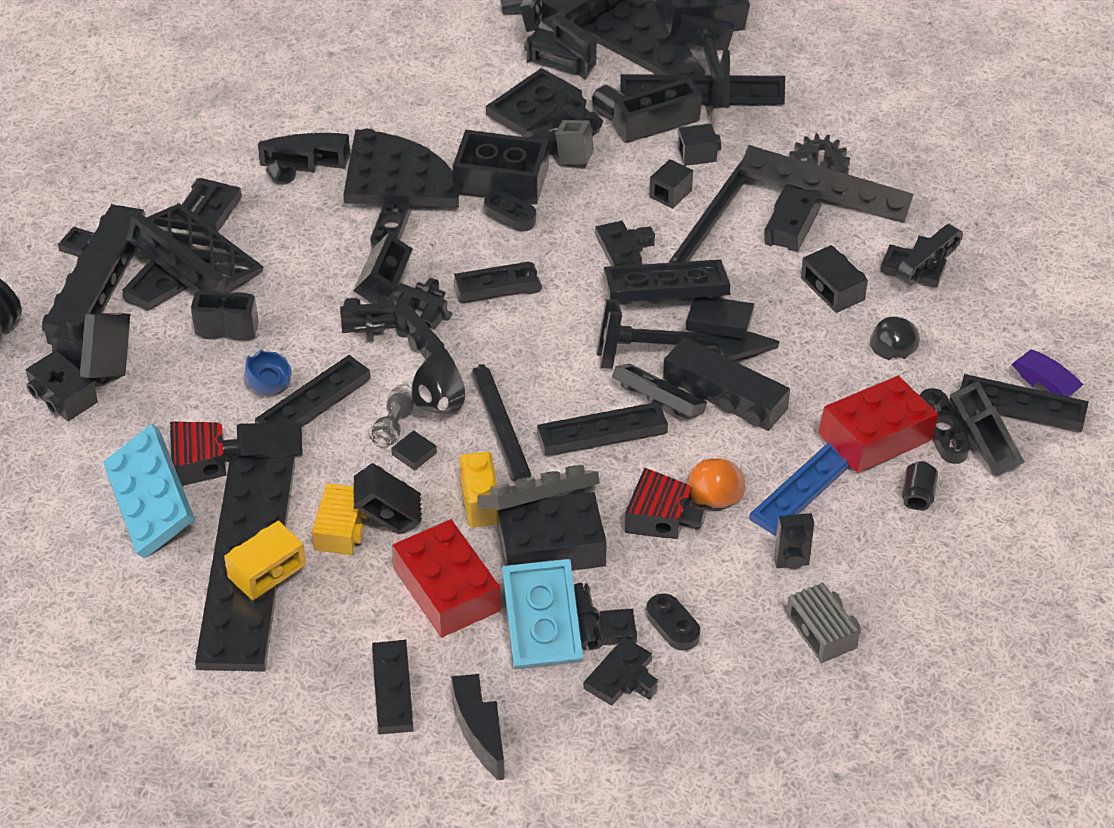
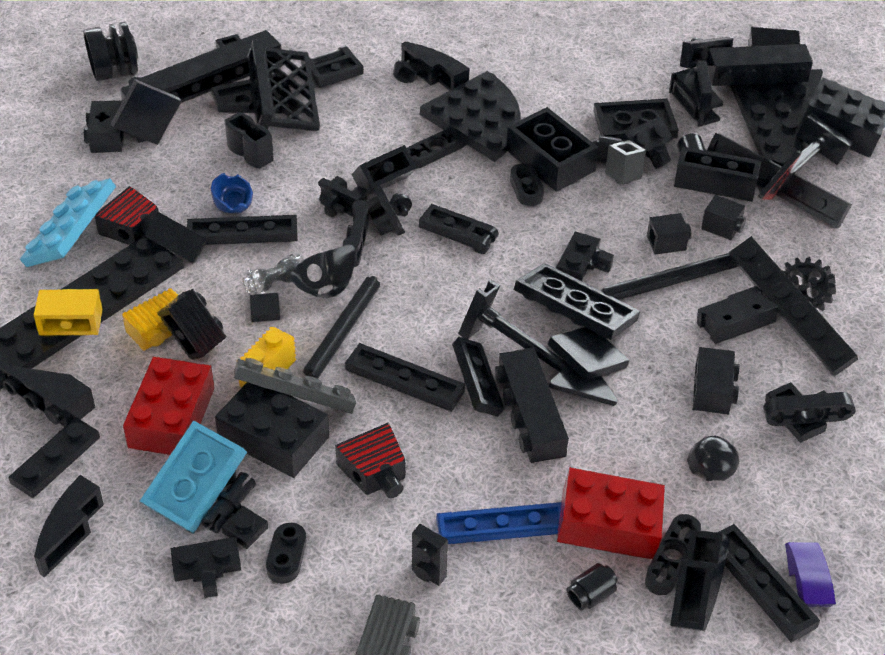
camera: 40 degrees right, 0 degrees up
orange hair [686,458,746,508] -> none
none -> black slope [1,365,96,427]

